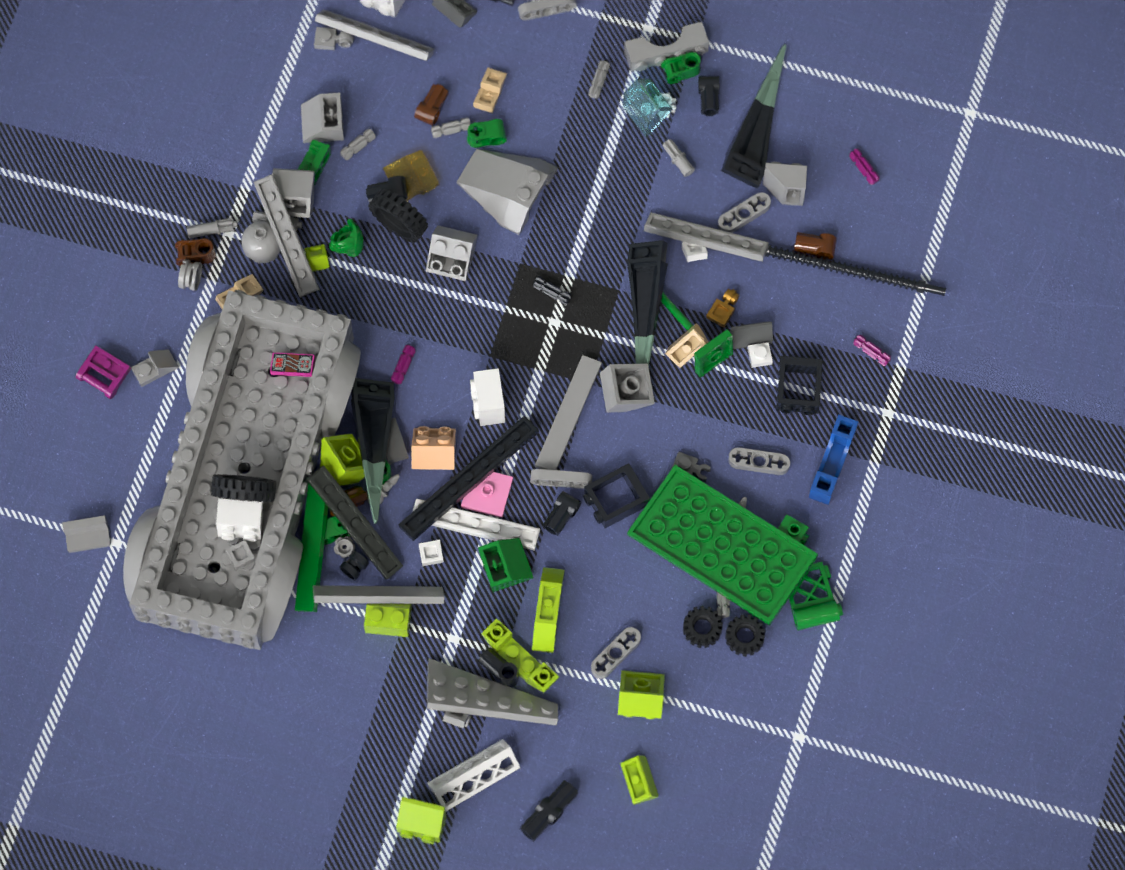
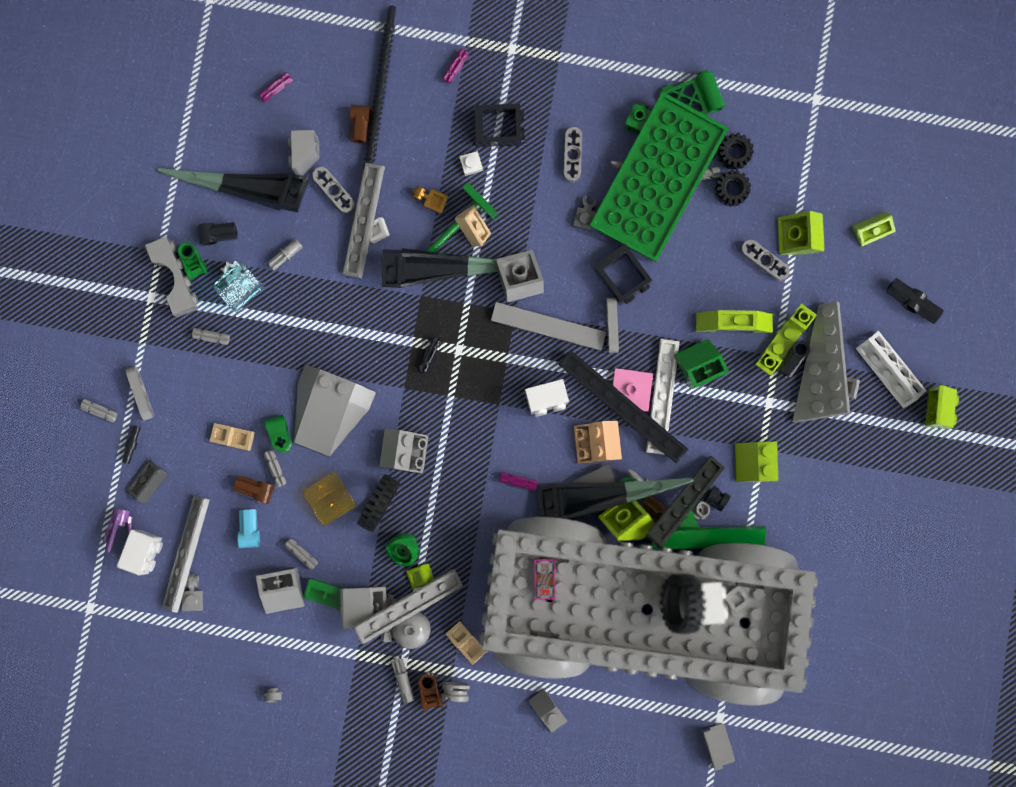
camera: 95 degrees left, 15 degrees up
magenta plate [76,345,132,399] -> none
light grey tile [313,586,444,604] -> none
black piece [366,176,408,202] -> none
white plate [419,540,444,566] -> none
black piece [543,491,582,536] -> none
dark grey slope [730,321,773,349] -> none
blue arch [809,415,858,505] -> none
none -> medium azure piece [238,509,260,548]
none -> light grey plate [263,688,283,703]

